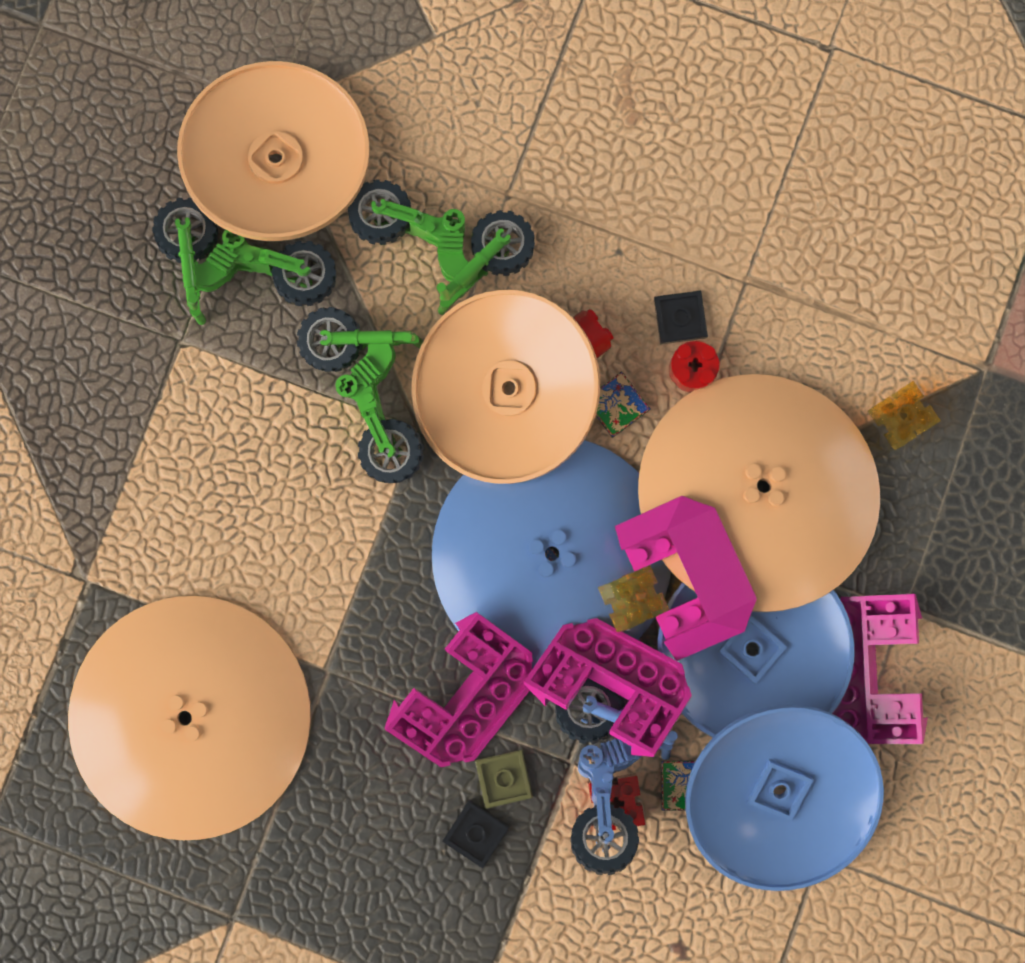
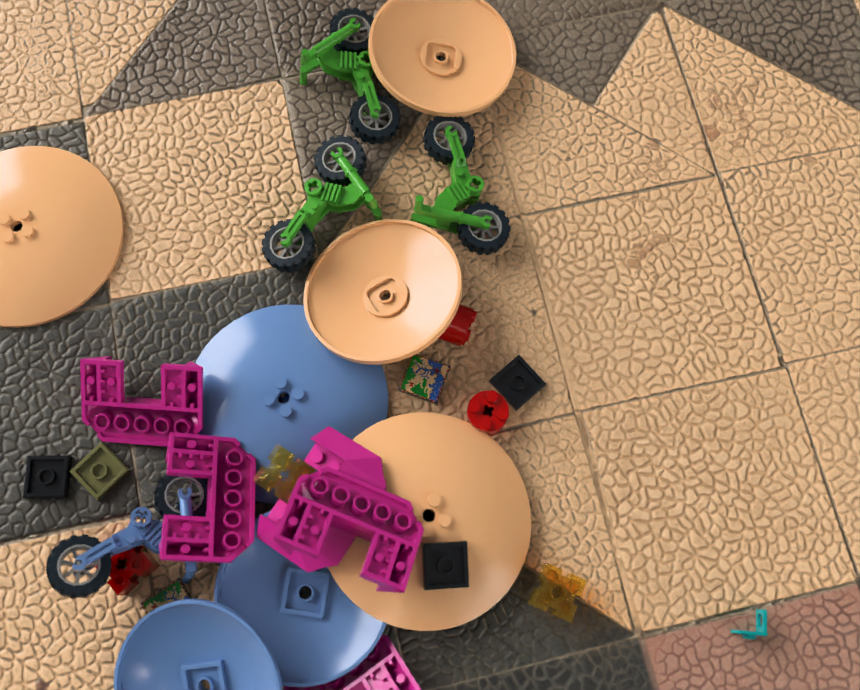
camera: 50 degrees right, 10 degrees down
none -> dark pink slope [273,466,424,593]
none -> black tile [422,541,469,590]

